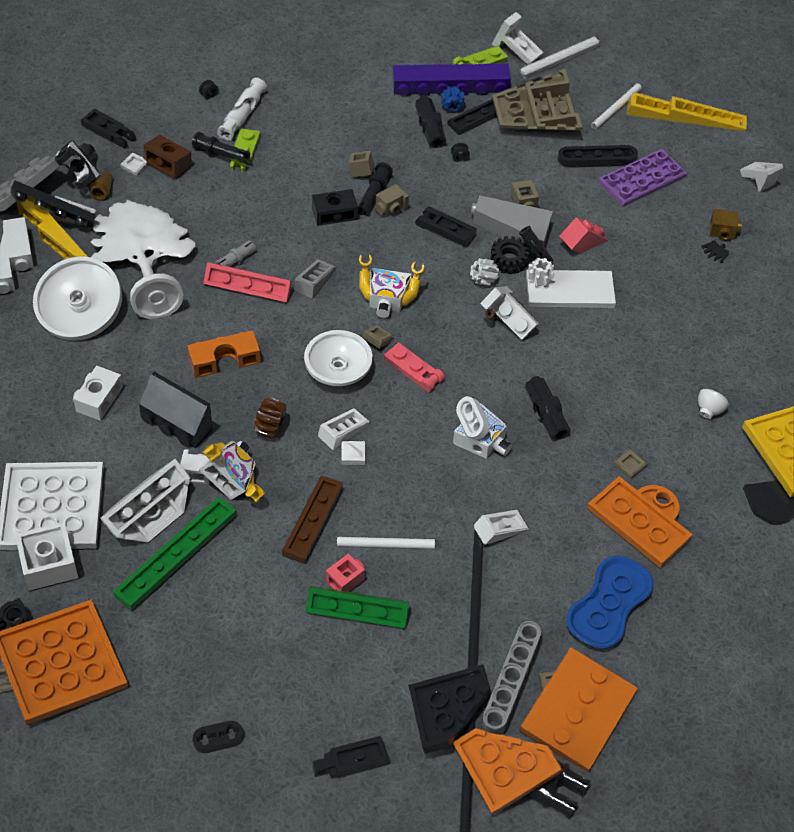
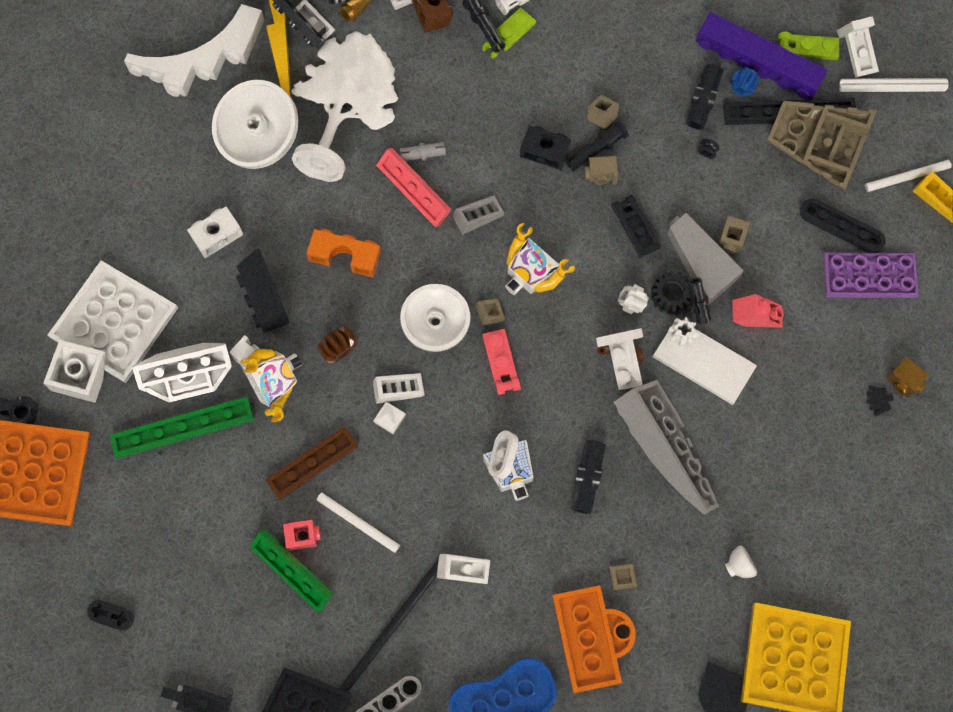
camera: 35 degrees right, 20 degrees up
none -> light grey wedge [614,380,719,515]

